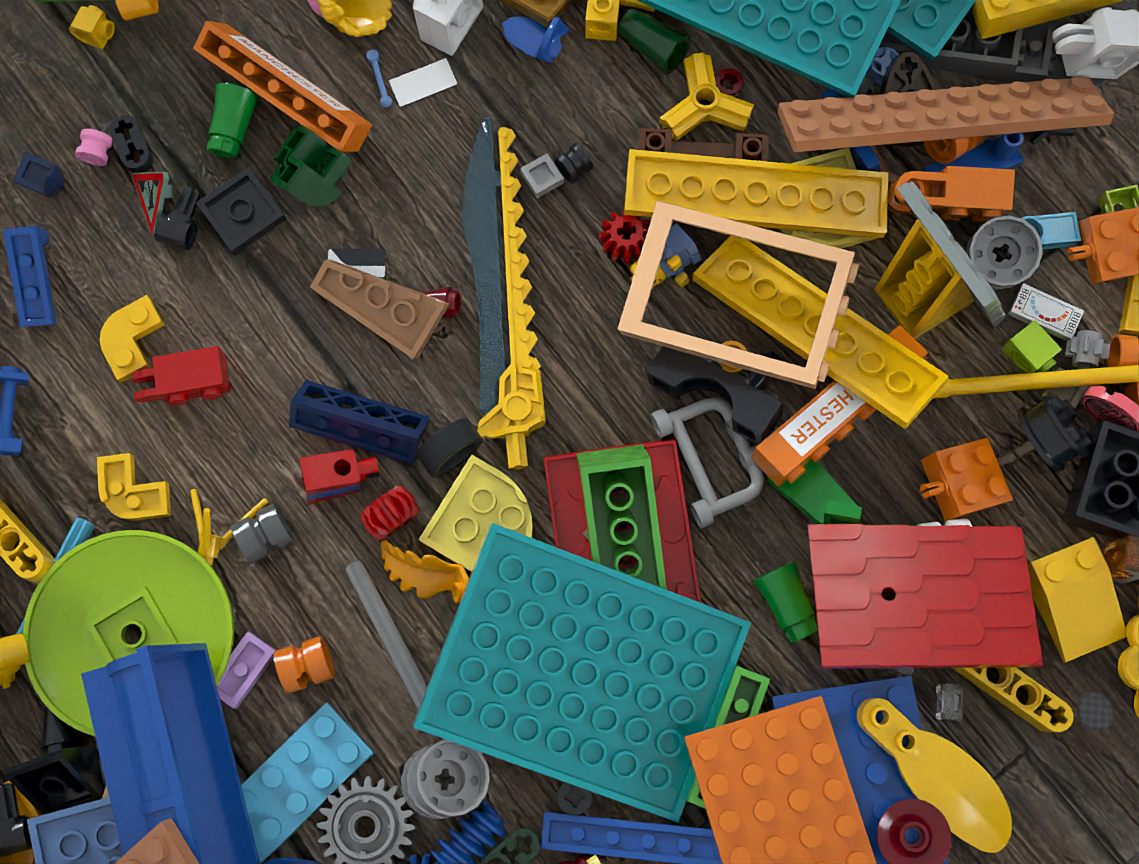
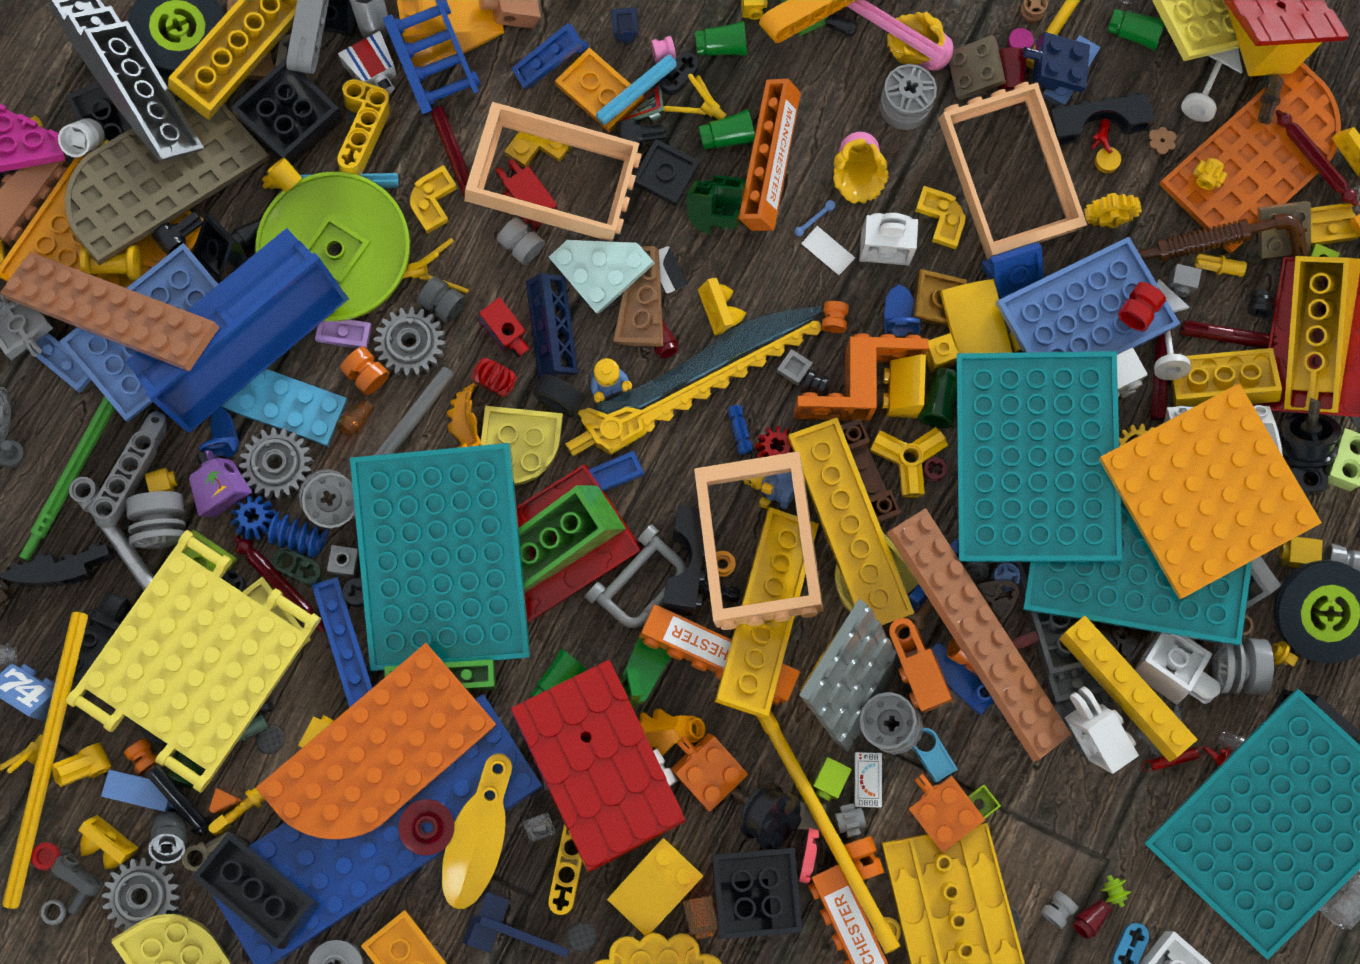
camera: 55 degrees right, 0 degrees up
none -> light grey plate [327,545,360,578]
none -> clear orange cone [336,399,374,437]
none -> light grey gear [374,307,446,378]
none -> dark red axle [431,106,470,197]
none -> dark blue piece [462,891,569,957]
none -> light nougat window [464,102,642,242]
none -> light grey wheel [497,217,545,265]
none -> light aqua plate [549,240,655,314]
none -> light orange plate [555,48,643,133]
none -> blue tile [589,450,644,492]
none -> yellow piece [590,358,632,403]
none -> medium azure axle [596,55,677,125]
none -> light orange plant [639,708,705,756]
none -> yellow plant [662,74,727,120]
none -> green plant [695,21,747,56]
none -> yellow tile [698,277,746,335]
none -> blue axle [728,405,753,455]
none -> orange bracket [793,333,929,421]
none -> orange wheel [821,301,849,333]
none -> yellow slope [882,354,926,418]
none -> clear red tile [1011,631,1039,650]

